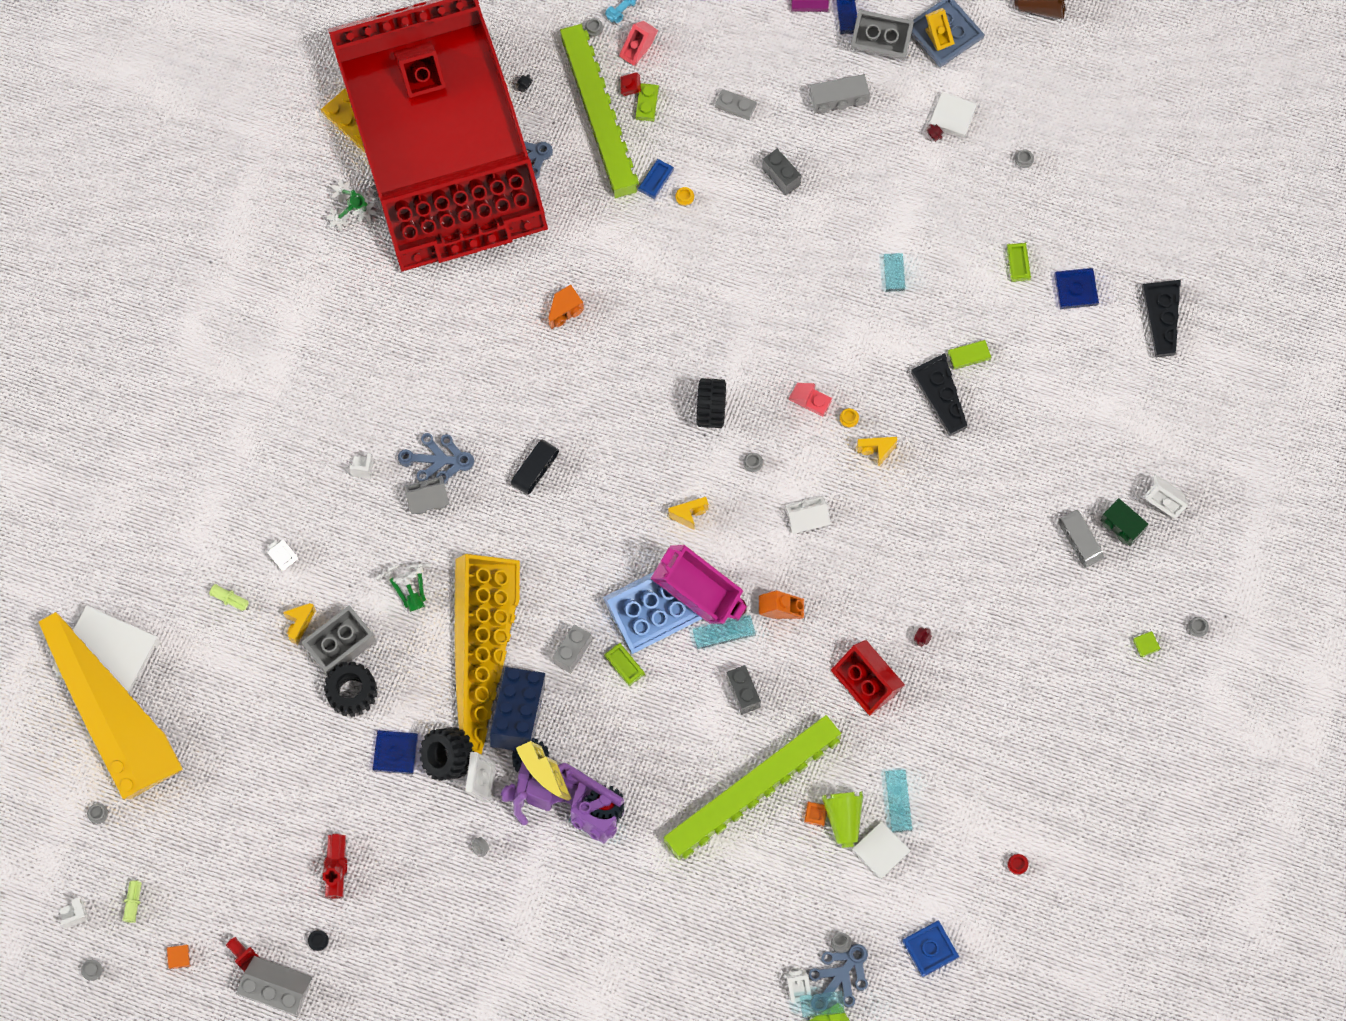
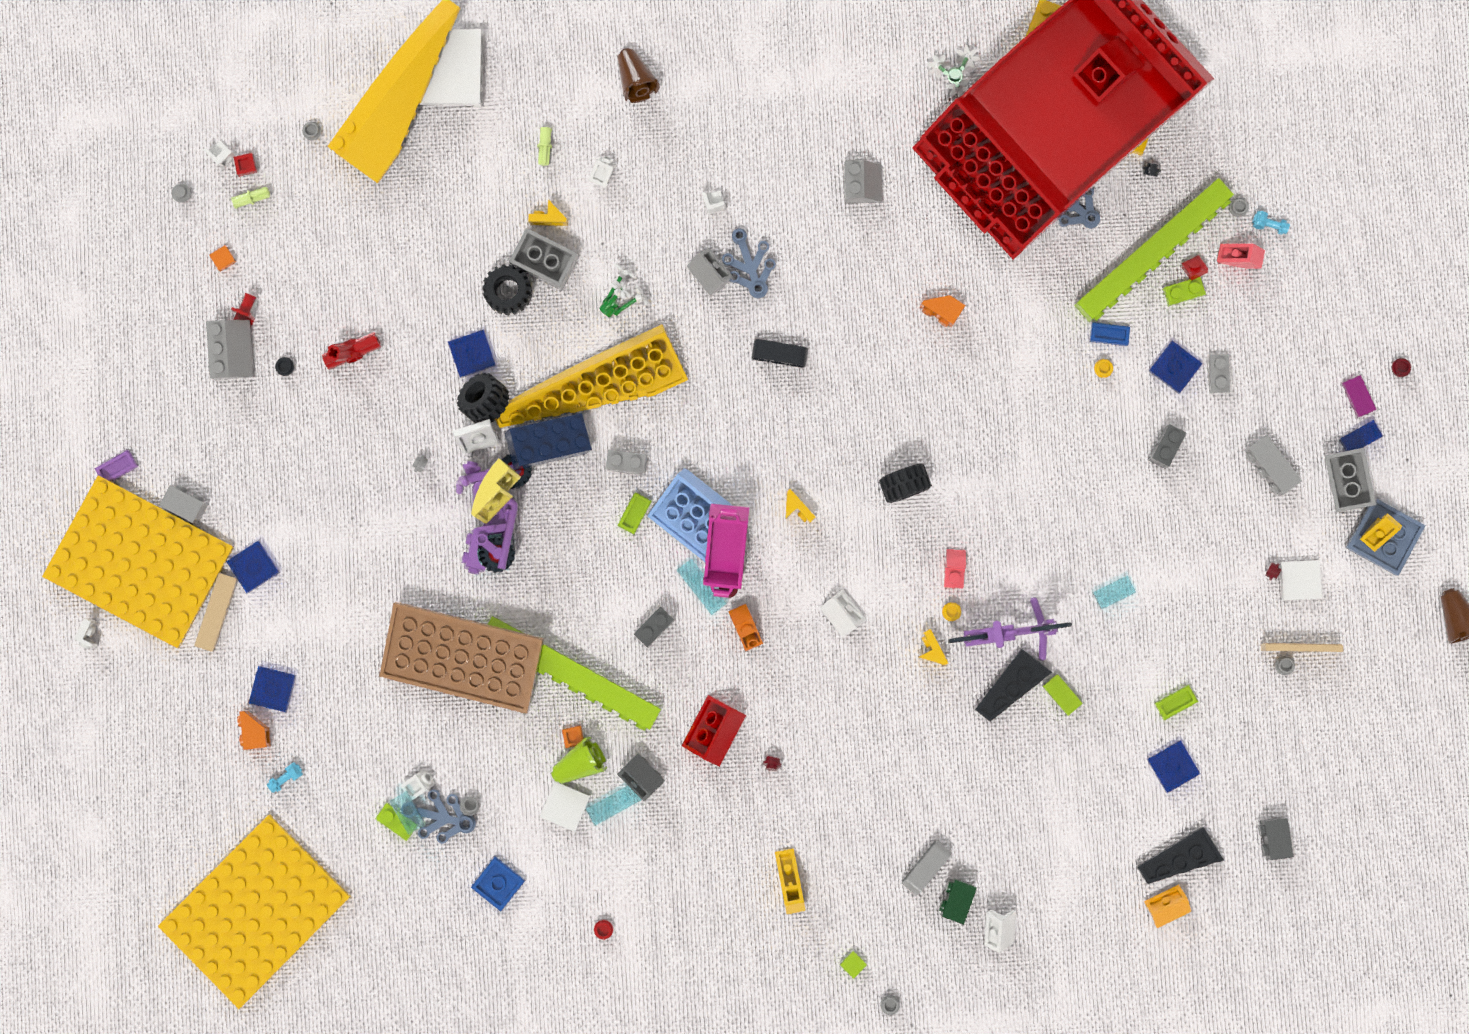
camera: 70 degrees right, 15 degrees up
light grey plate [743,453,763,472] -> none
none -> red plate [233,153,257,177]
none -> medium nougat plate [379,602,544,714]
none -> dark grey brick [617,753,665,801]
none -> reddish brown cone [618,48,660,103]
none -> yellow slope [775,848,806,914]
none -> light grey slope [844,160,882,203]
none -> medium lavender piece [948,597,1072,661]
none -> light orange panel [1144,884,1191,928]
none -> clear blue tile [1149,340,1203,394]
none -> dark grey brick [1258,817,1294,860]
none -> tan tile [1261,643,1343,652]

